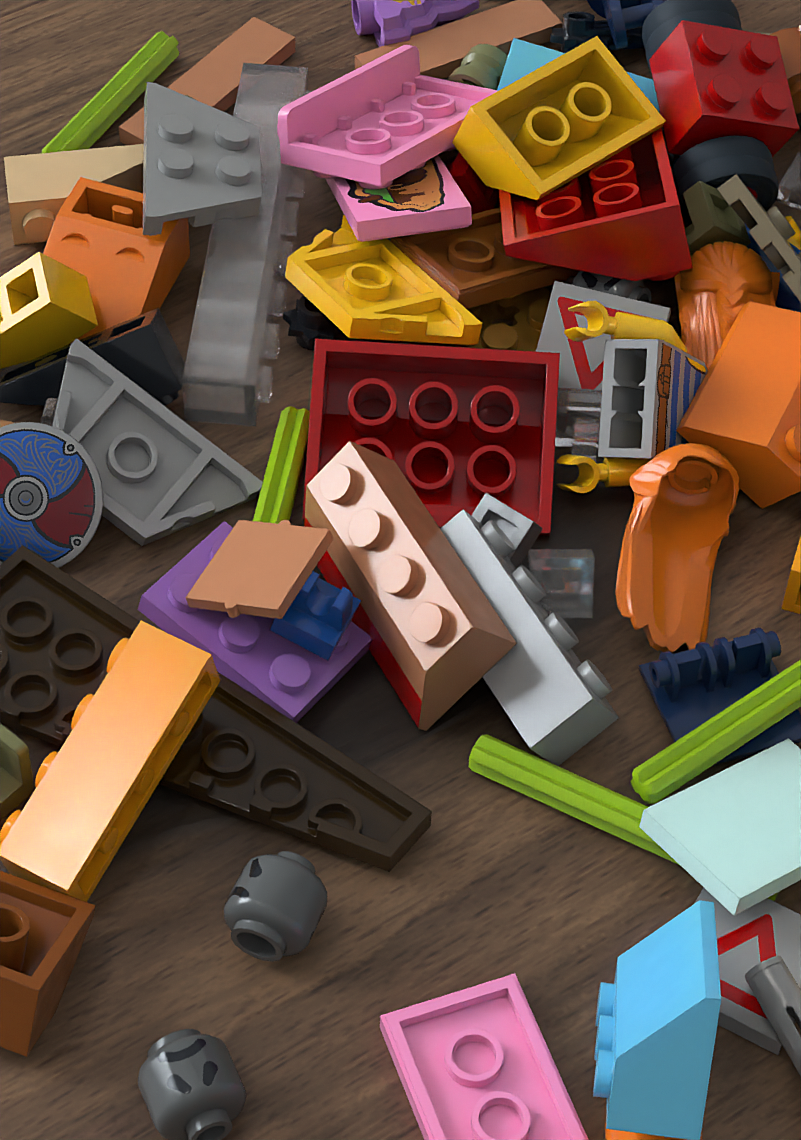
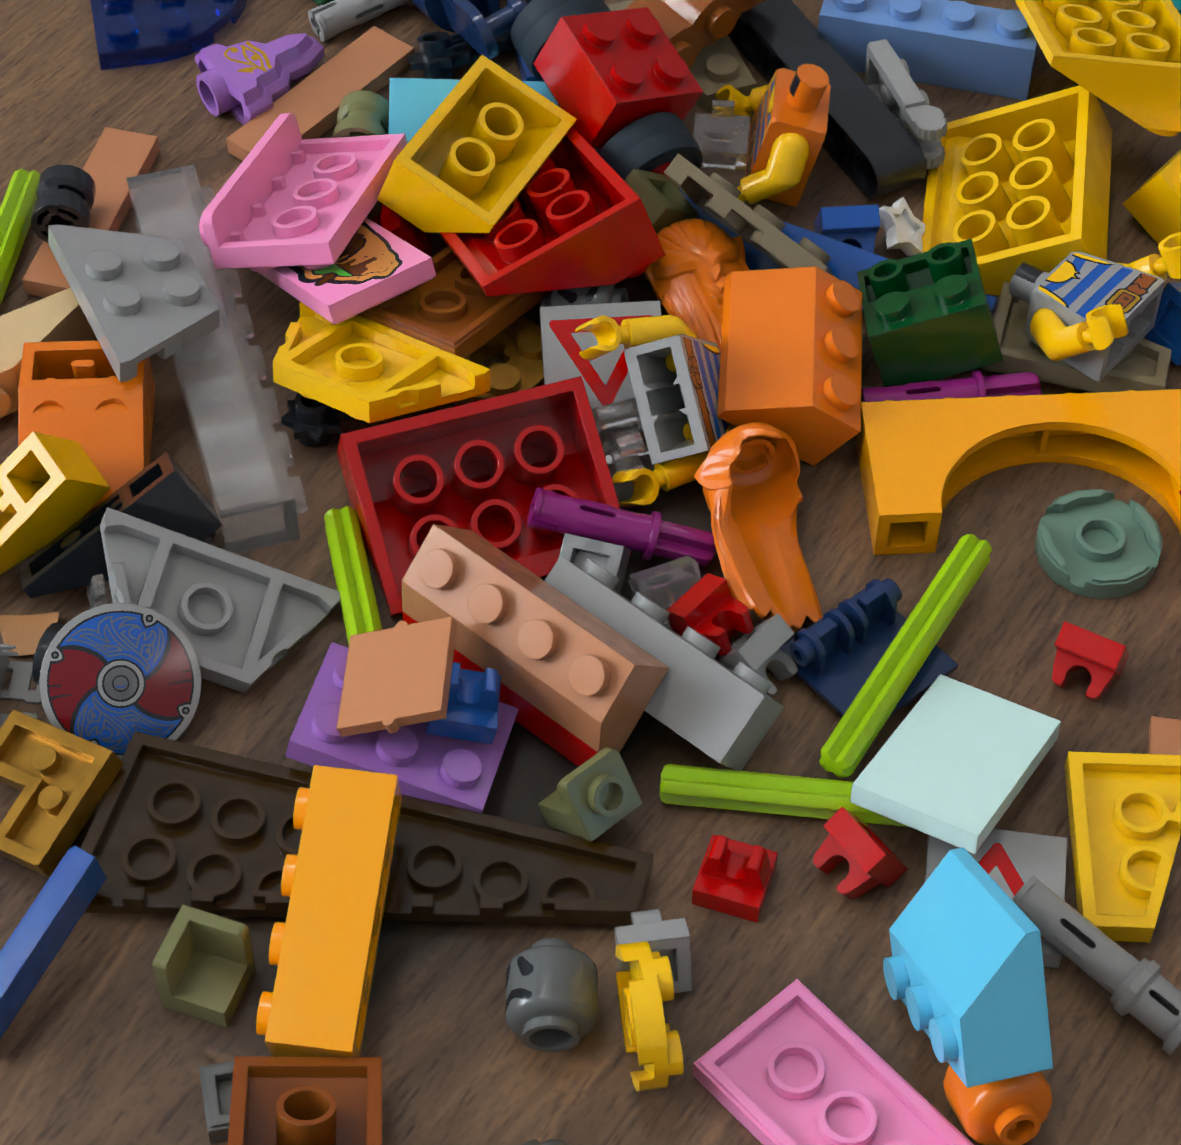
camera: 20 degrees left, 0 degrees up
none -> black wheel [31,164,96,243]
none -> magenta axle [527,487,716,567]
none -> olive bracket [537,747,643,842]
none -> light grey tile [615,909,692,993]
none -> yellow plate [615,941,684,1092]
none -> red tile [666,573,754,656]
none -> red tile [692,834,778,923]
none -> light grey tile [716,613,798,696]
none -> red tile [813,807,908,900]

